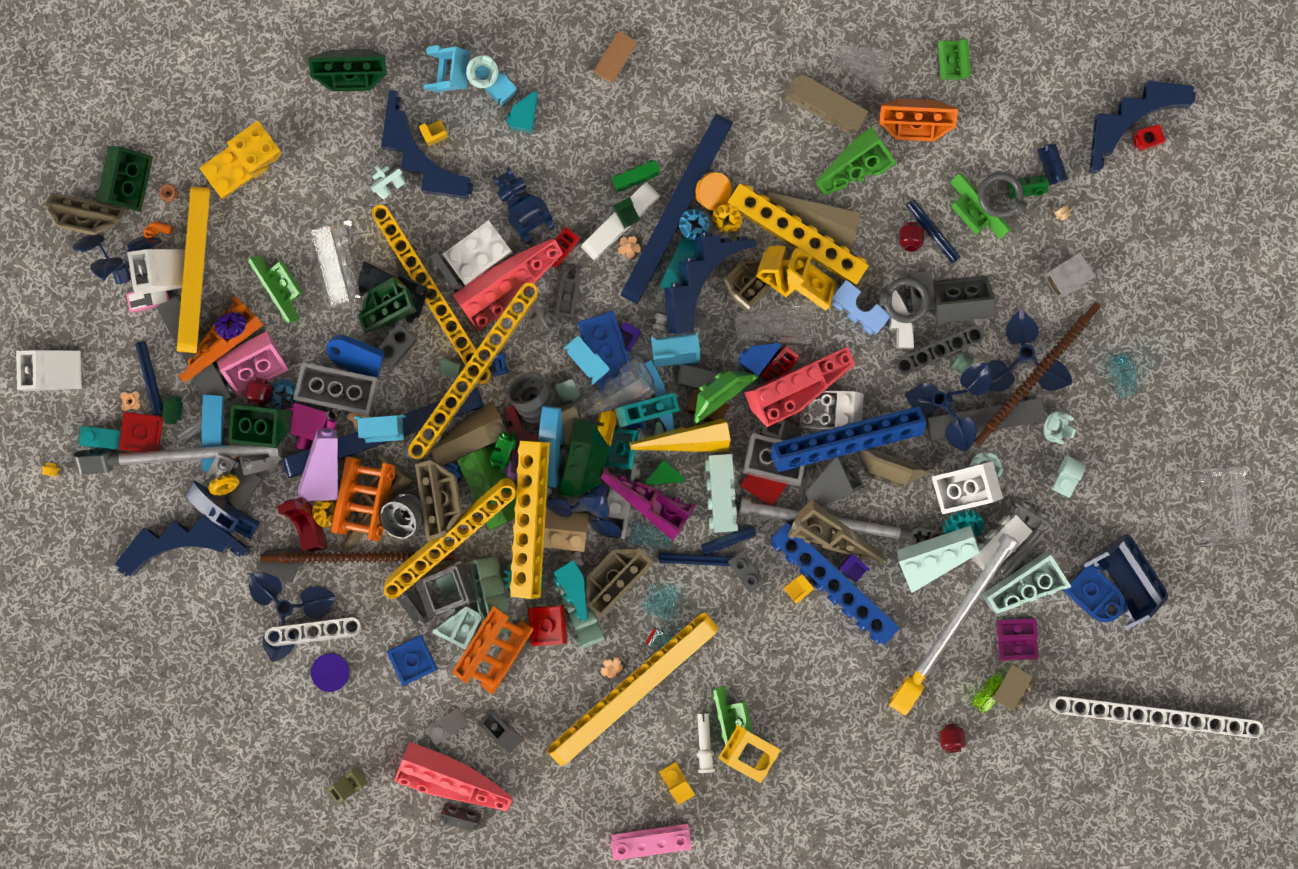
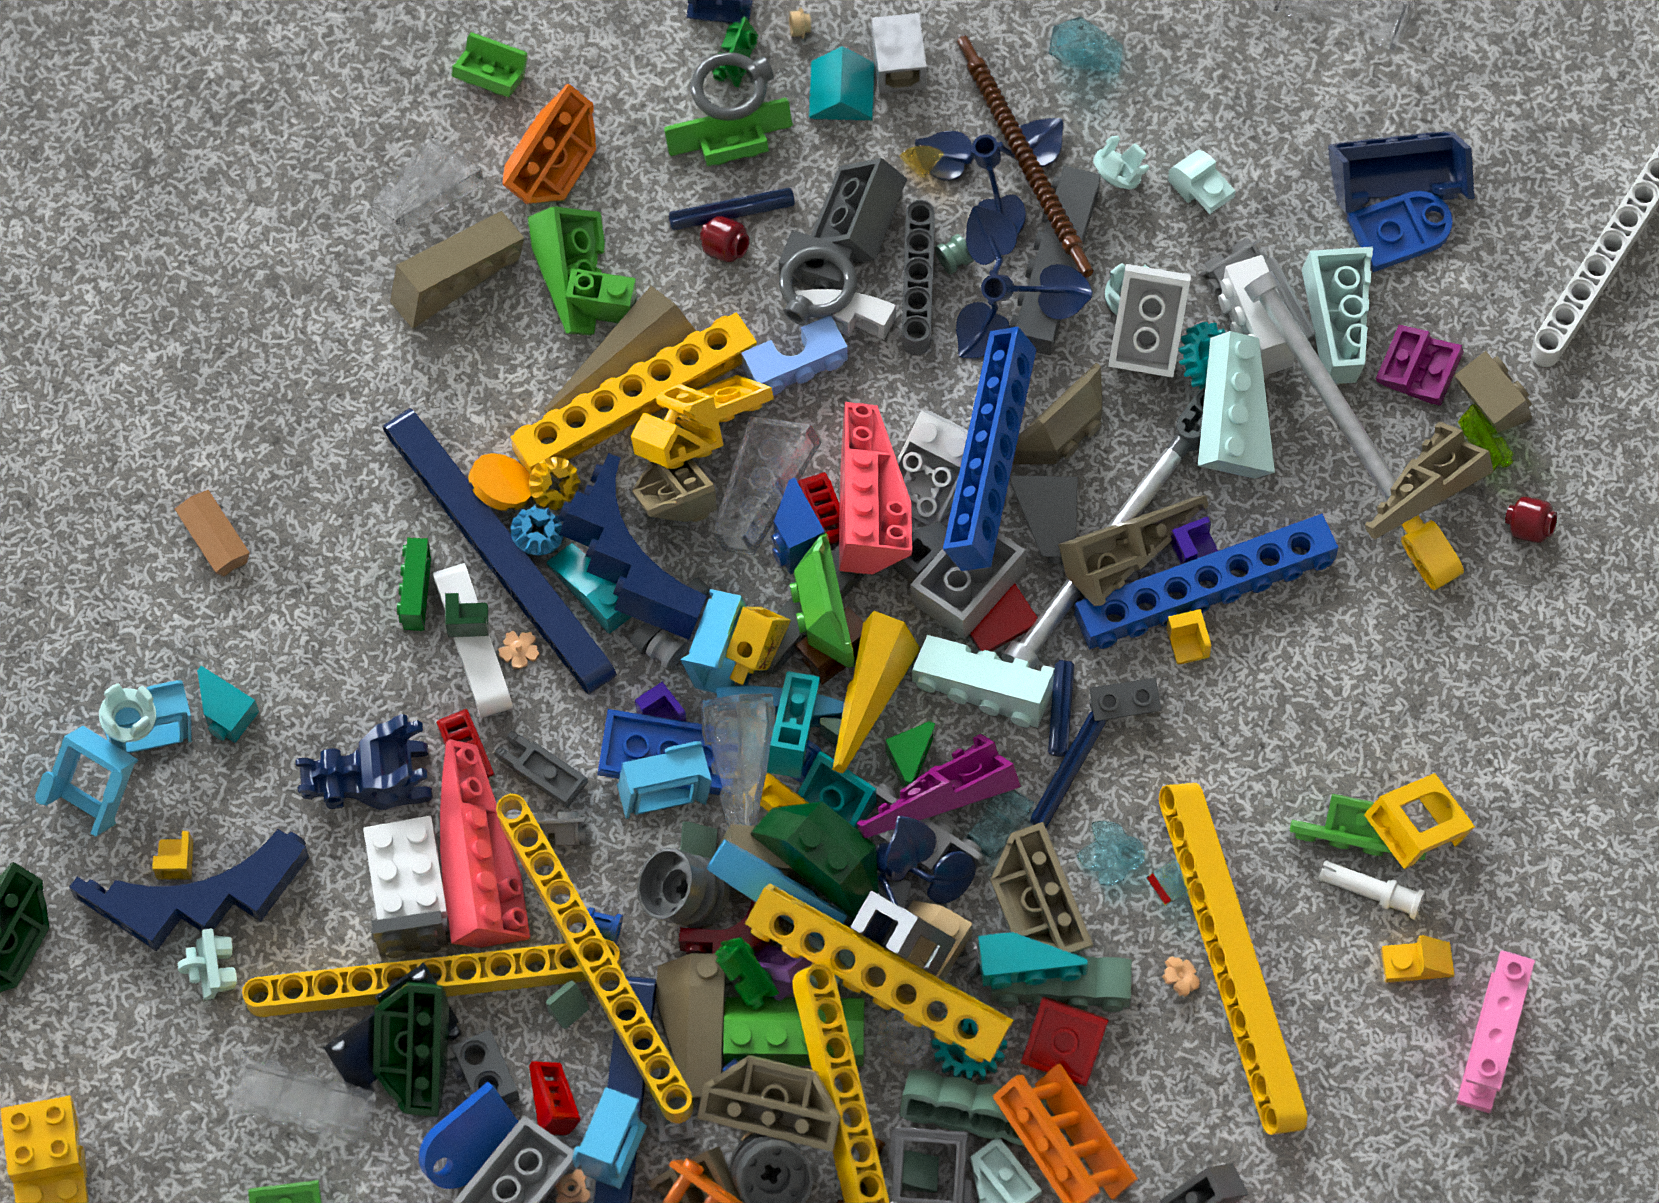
camera: 65 degrees left, 20 degrees down
none -> red slope [529,1061,581,1135]
none -> bright green slope [565,268,636,323]
none -> yellow torso [726,607,791,686]
none -> teal slope [809,46,875,121]
none -> panel [851,891,957,976]
none -> clear yellow tile [899,145,945,178]
none -> dark tan wedge [1365,422,1493,539]

